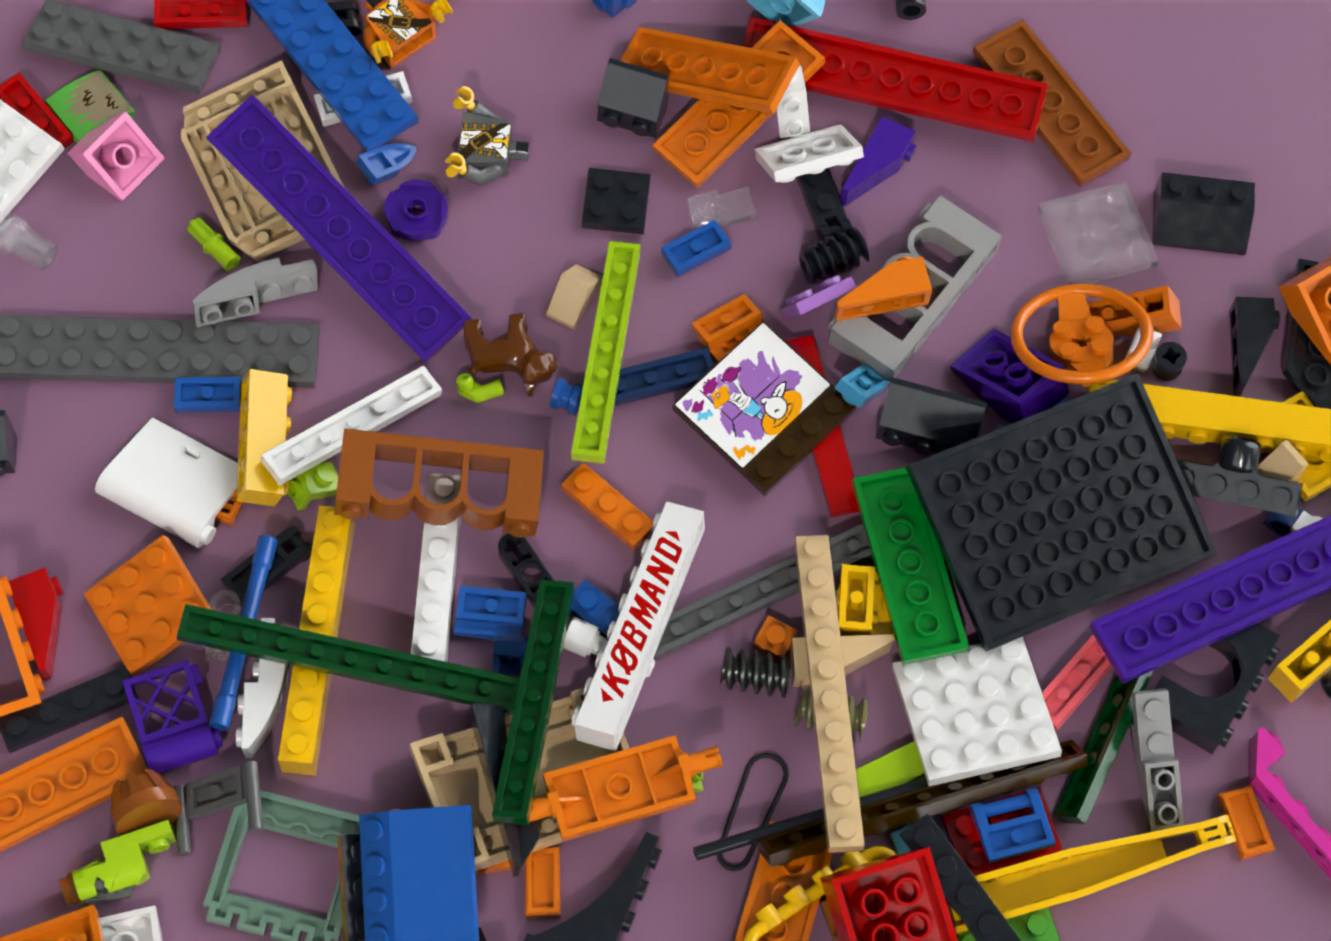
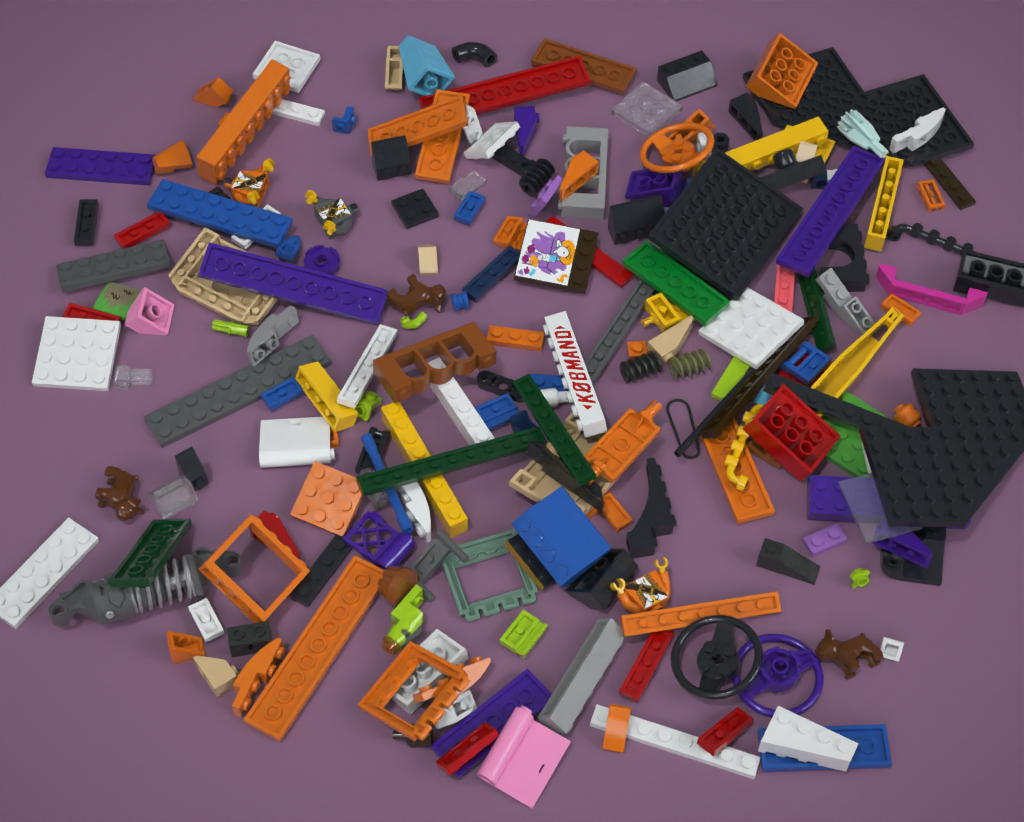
camera: 30 degrees left, 10 degrees down
lime plate [571,241,641,464] -> none
tan plate [794,535,865,853] -> none
dark azure plate [835,363,890,408] -> none

